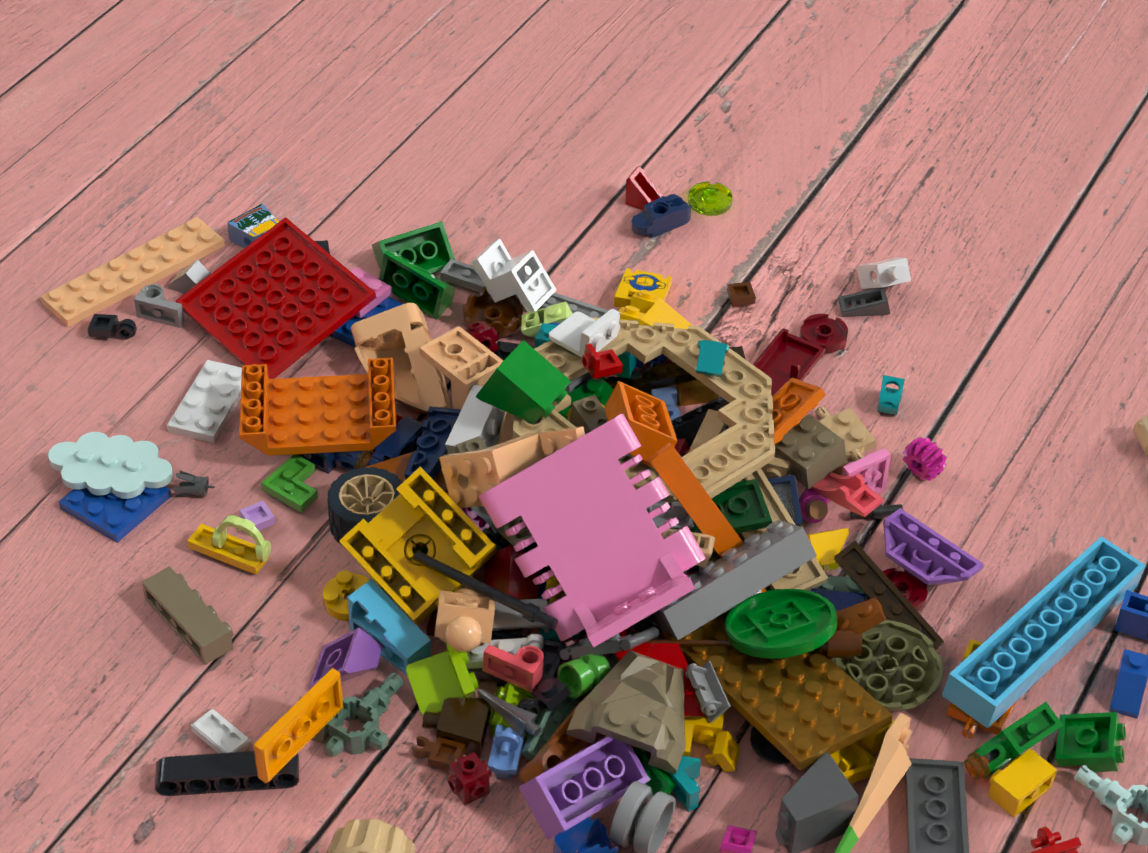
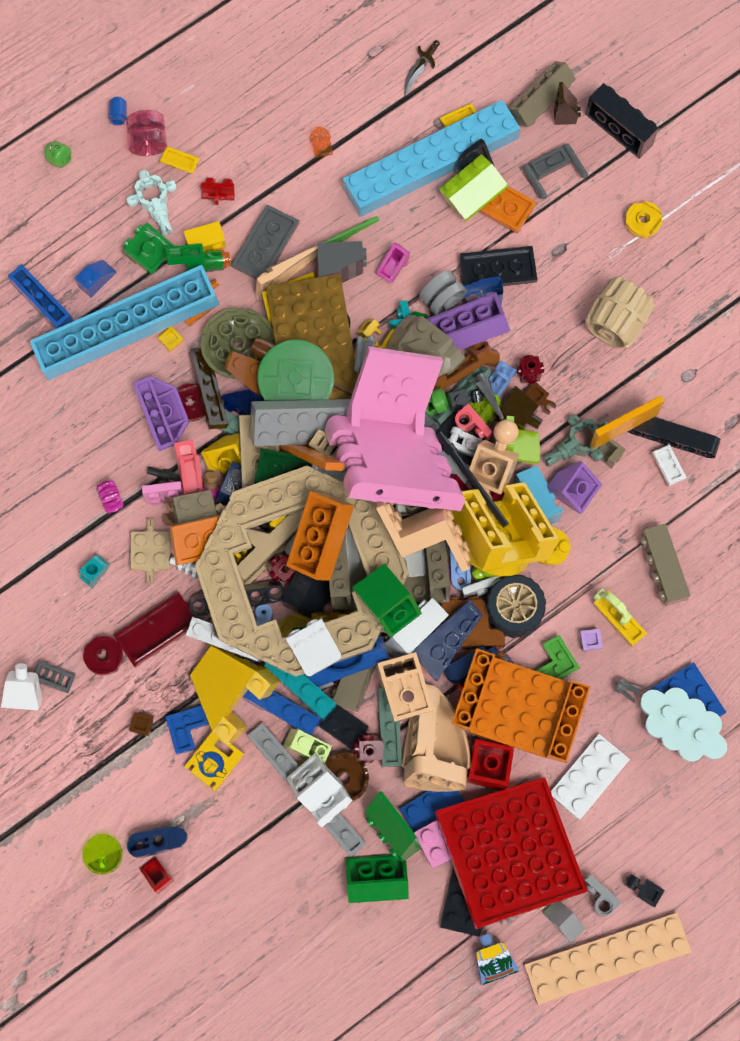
camera: 155 degrees left, 30 degrees up
red bracket [582,343,623,379] -> none
teal tile [696,340,729,377] -> none
none -> blue plate [166,705,209,755]
none -> red brick [467,739,515,790]

